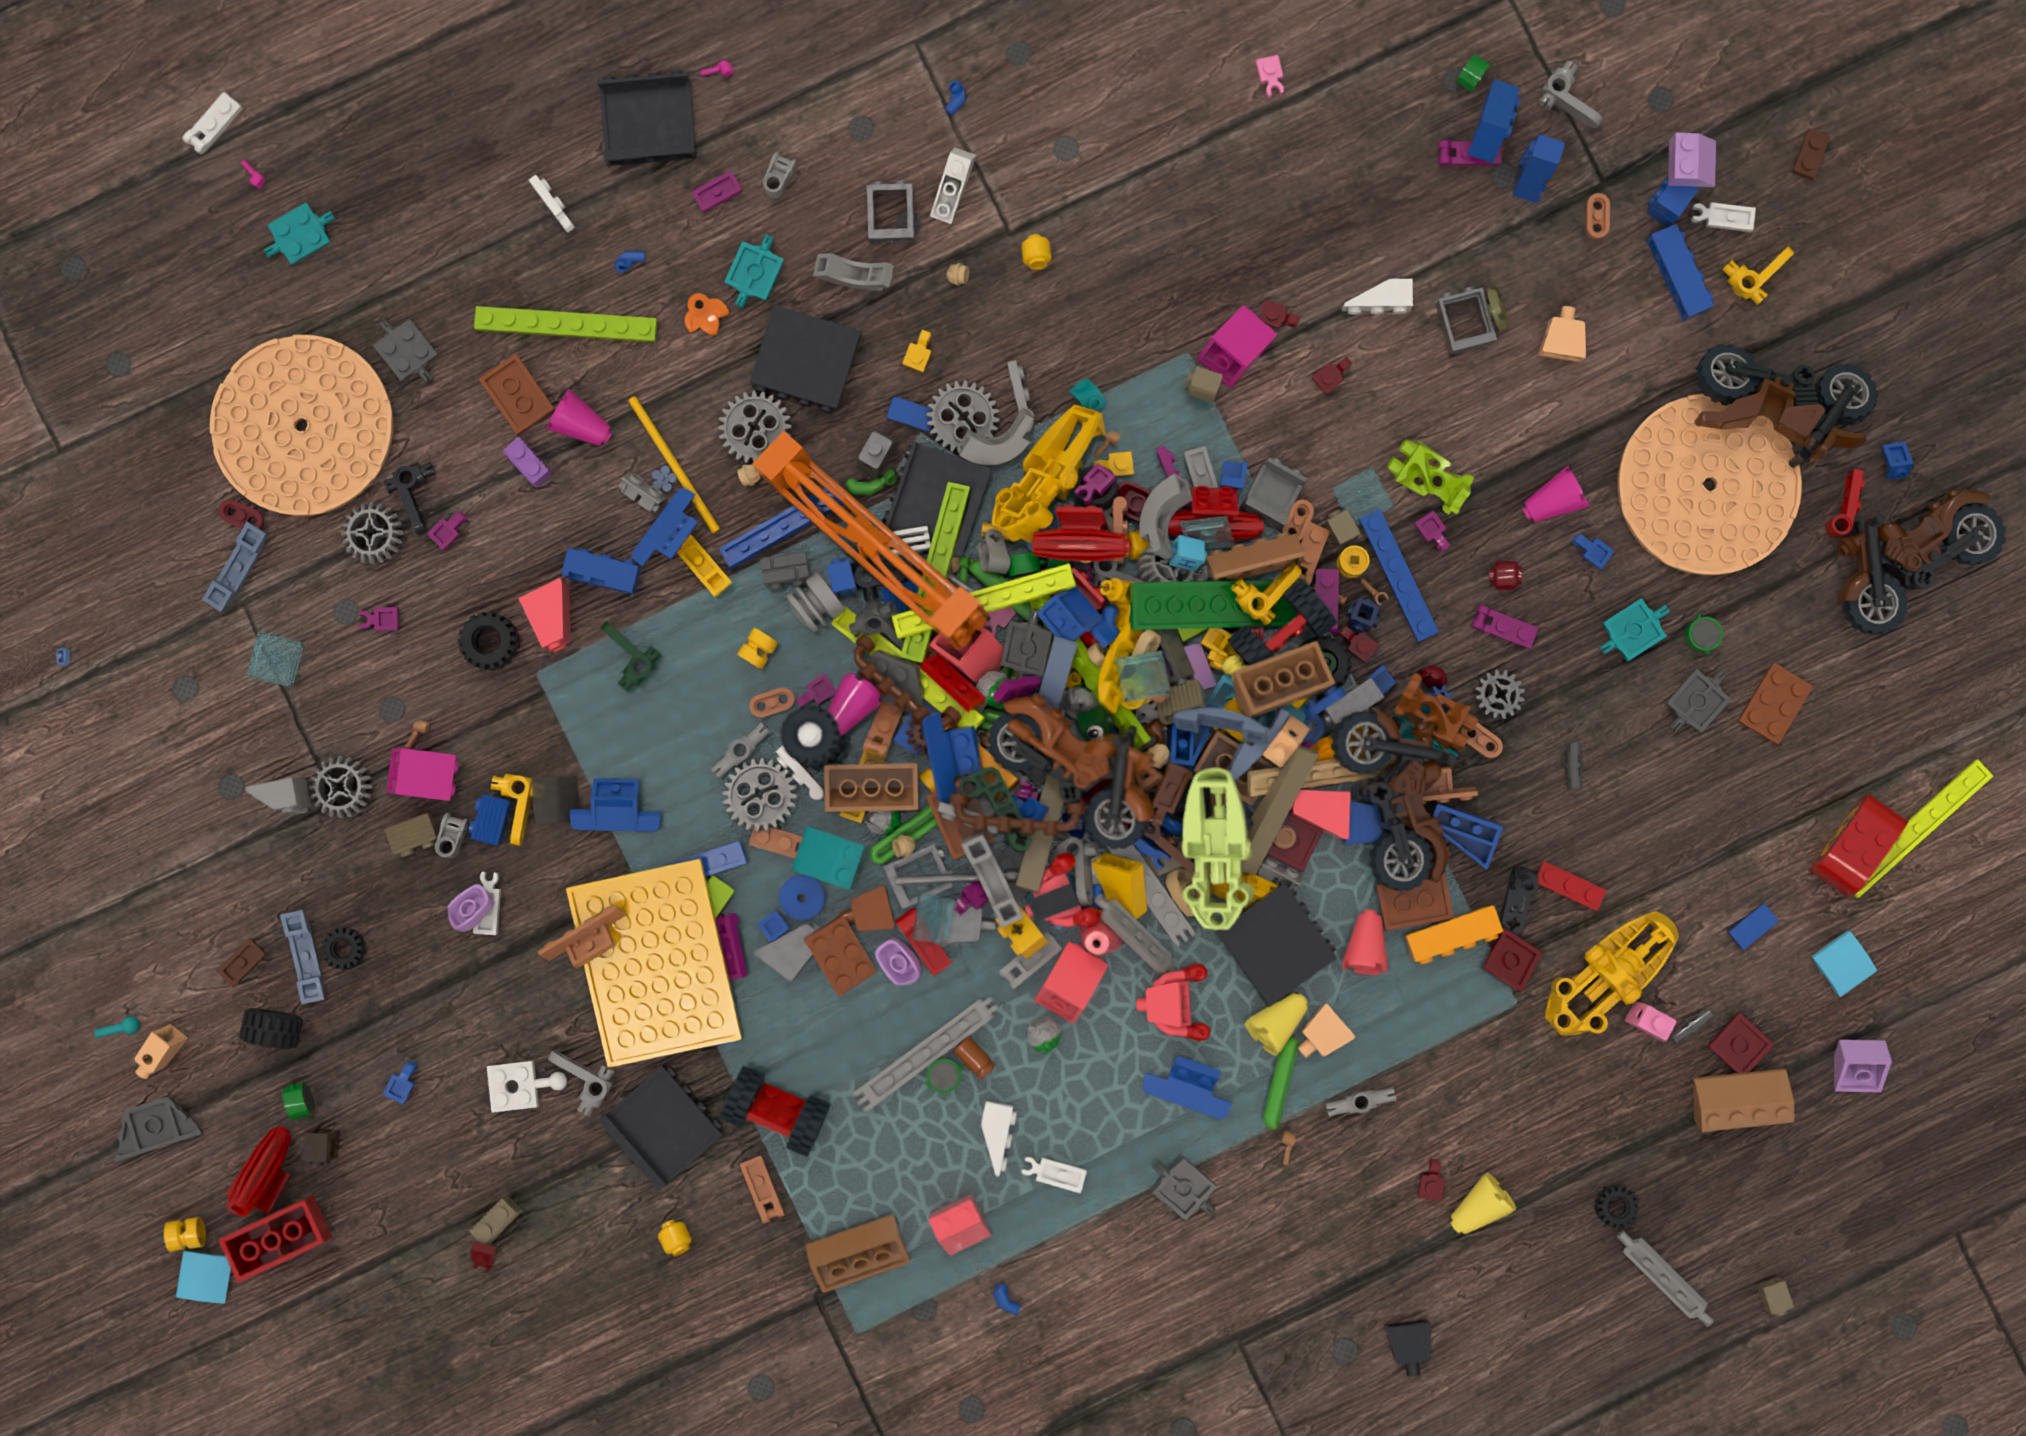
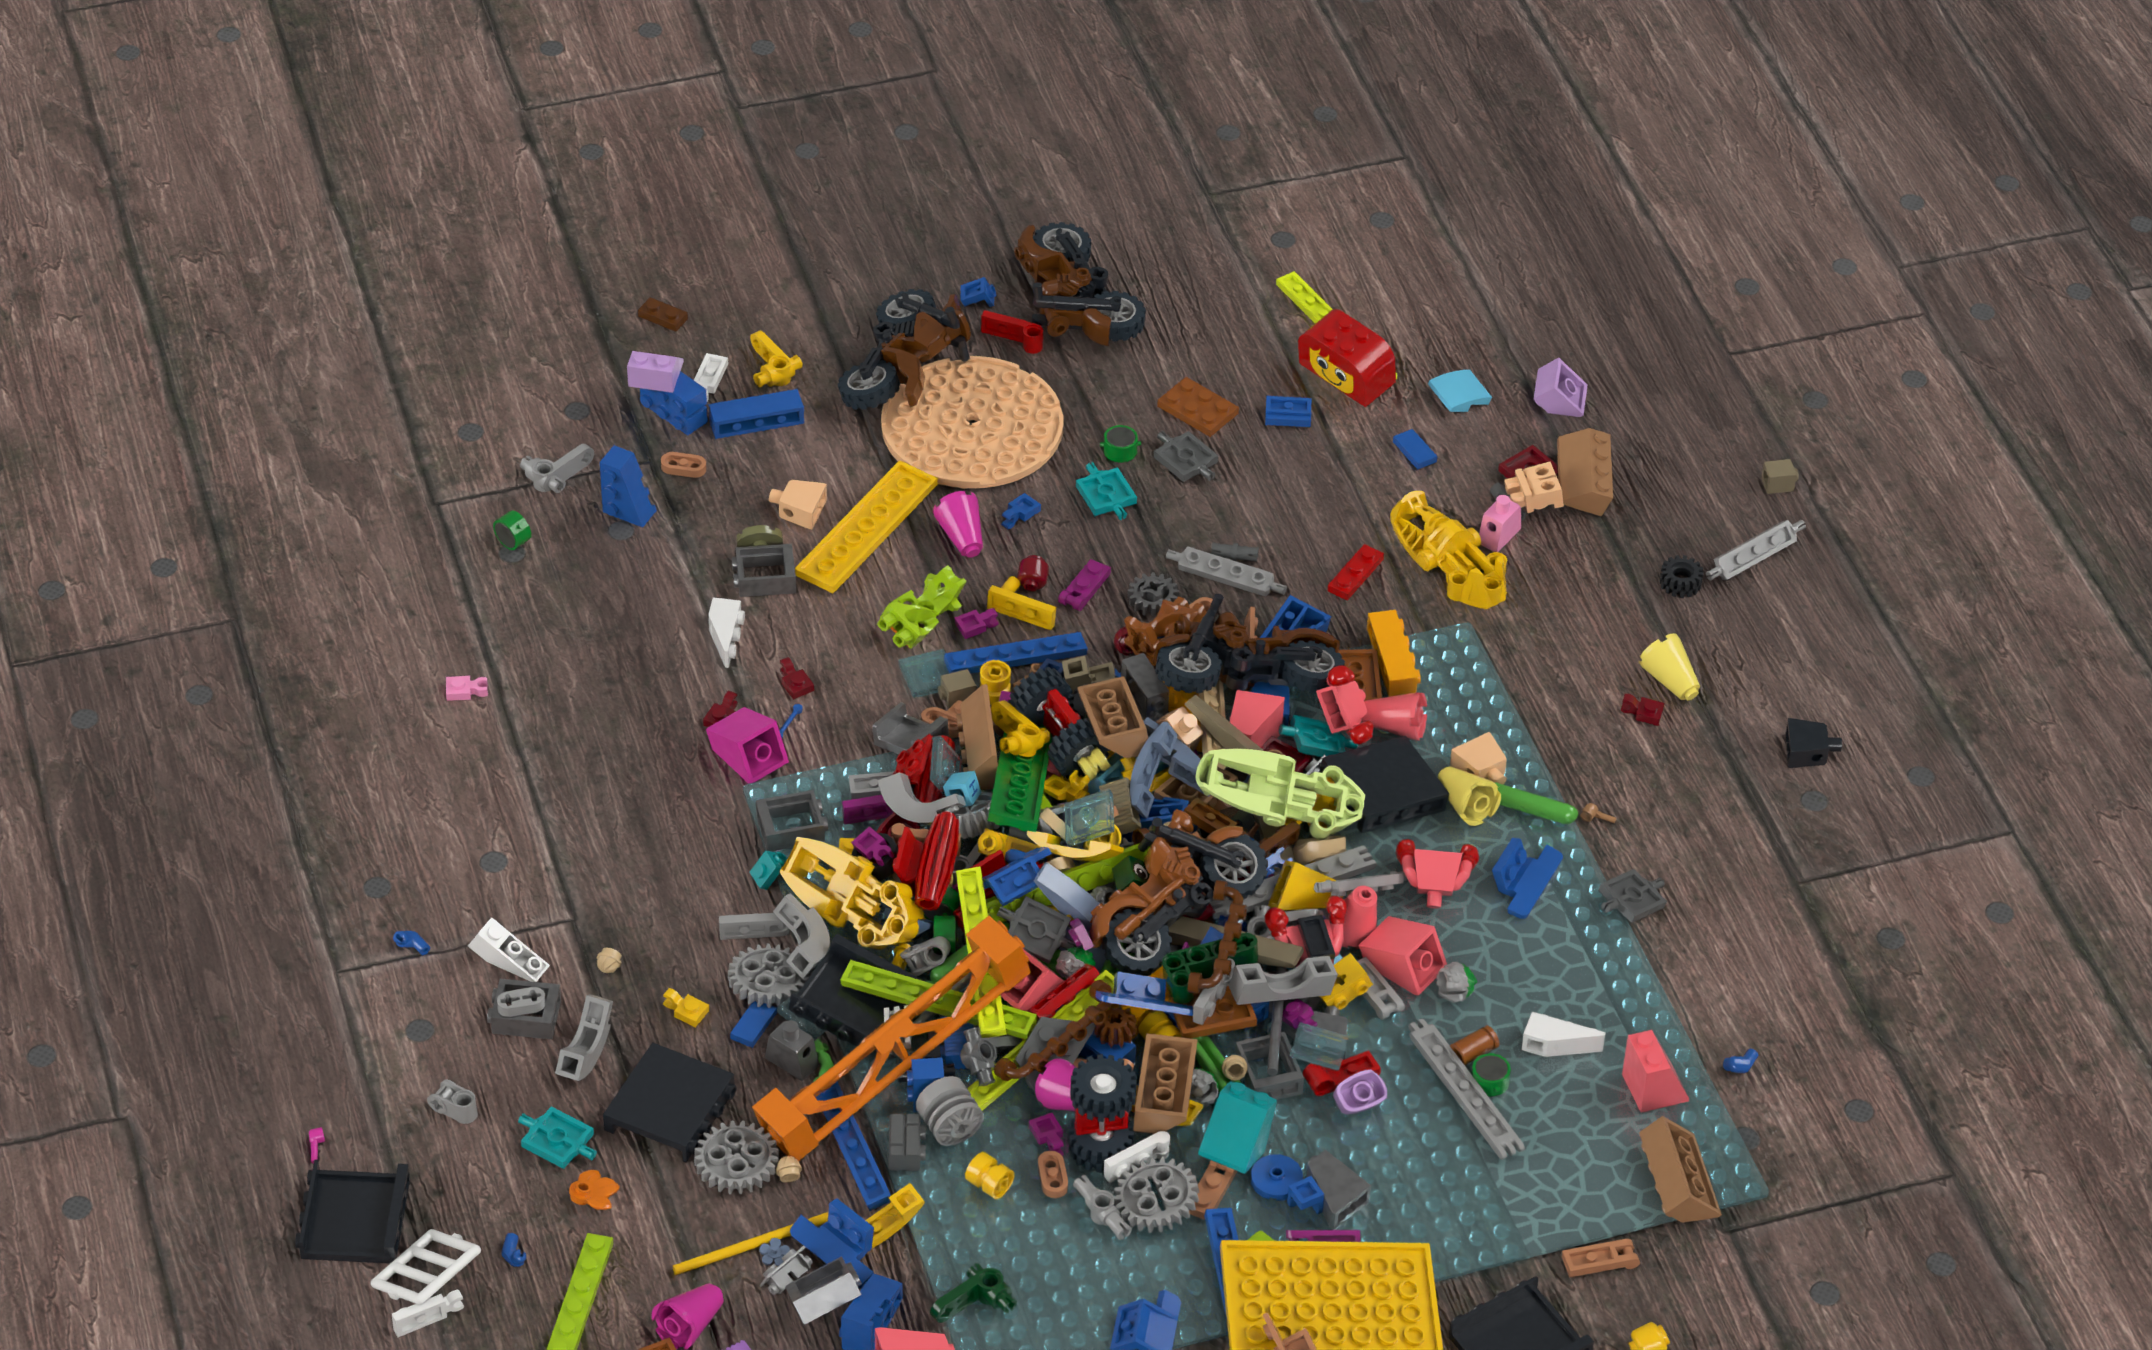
camera: 85 degrees left, 40 degrees down
magenta plate [692,170,743,213] -> none
black plate [720,1065,831,1157] -> none
dark orange plate [803,914,877,997] -> none
dark orange torso [839,885,896,931] -> none
yellow head [1021,234,1052,270] -> none
white plate [1021,1156,1087,1193] -> none
dark tan brick [1185,366,1222,403] -> none
blue panel [1219,461,1248,492] -> none
blue plate [1304,685,1346,719] -> none
light grey pin [1325,1087,1396,1117] -> none
magenta plate [1438,140,1502,166] -> none
blue wedge [1467,79,1521,163] -> none
dark red plate [1481,928,1542,993] -> none
black piece [1500,866,1538,935] -> none
none -> white bar [371,1229,481,1305]
none -> light grey beam [497,987,546,1017]
none -> flat silver window [756,790,828,852]
none -> blue hinge [779,704,803,738]
none -> window [785,1256,862,1325]
none -> yellow plate [795,460,938,594]
none -> yellow piece [987,576,1056,630]
none -> dark tan brick [1062,656,1116,694]
none -> light grey plate [1166,546,1287,597]
none -> blue plate [1265,396,1312,427]
none -> teal plate [1279,715,1358,757]
none -> coral torso [1316,665,1374,744]
none -> light nougat hips [1504,462,1564,513]

